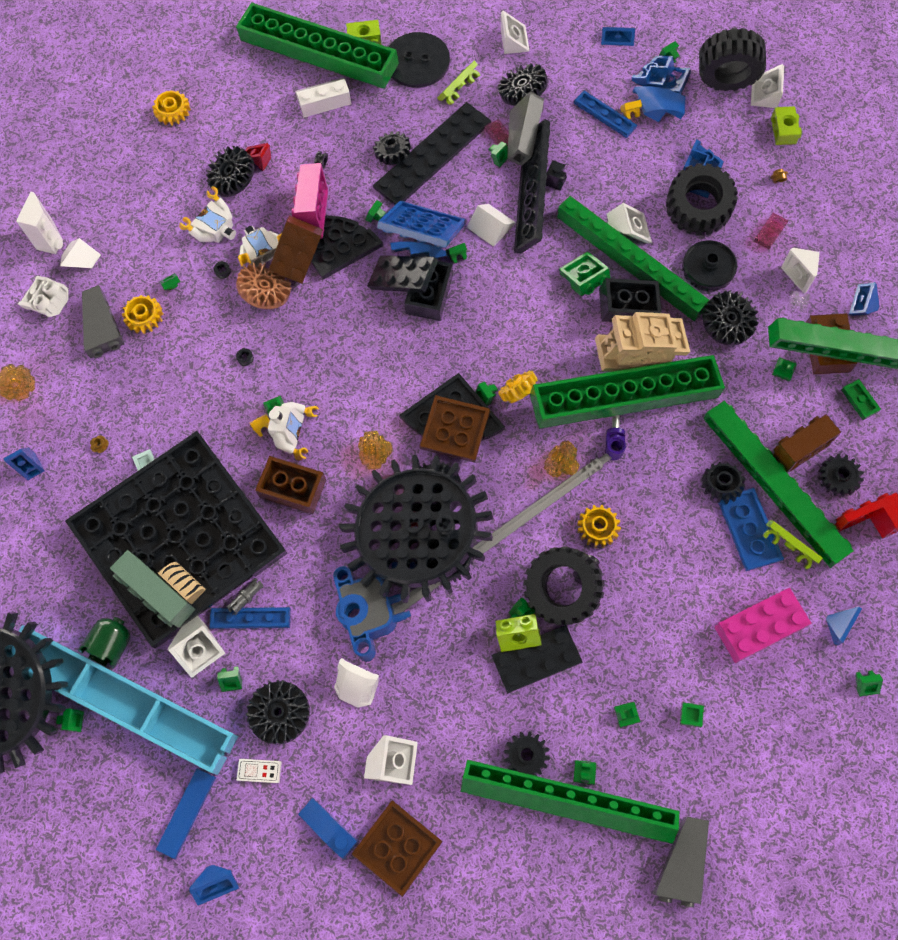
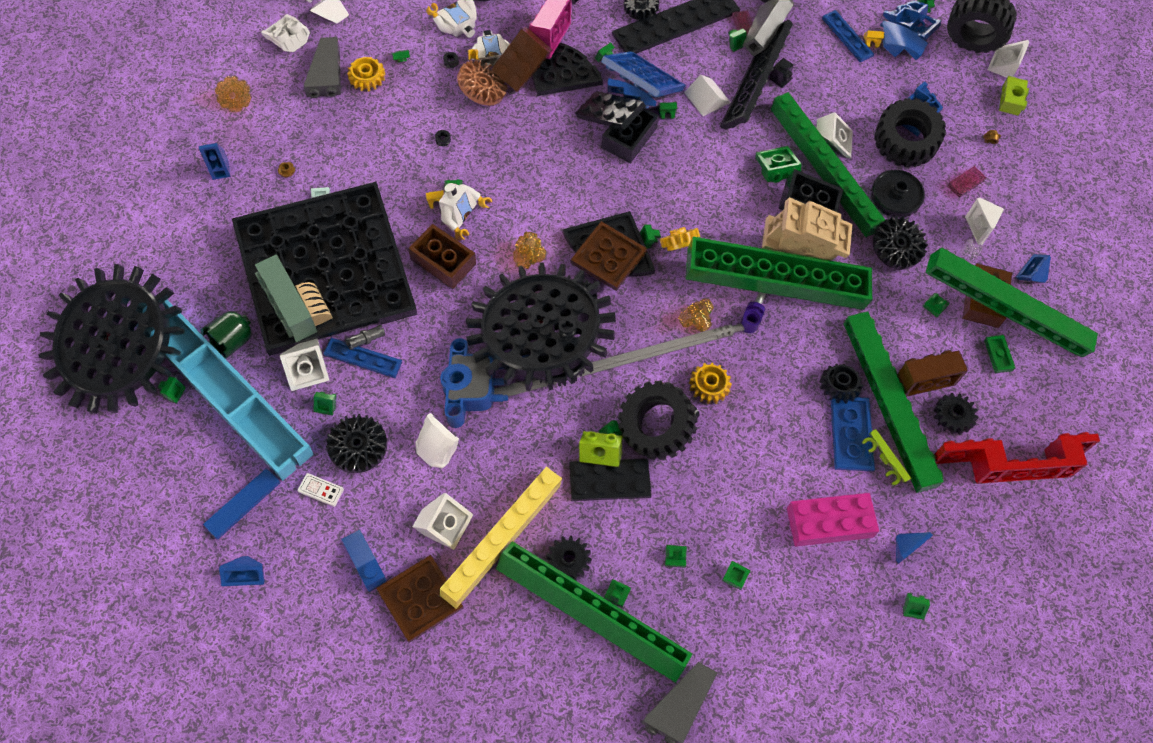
camera: 10 degrees right, 5 degrees down
none -> light yellow brick [440,466,562,609]

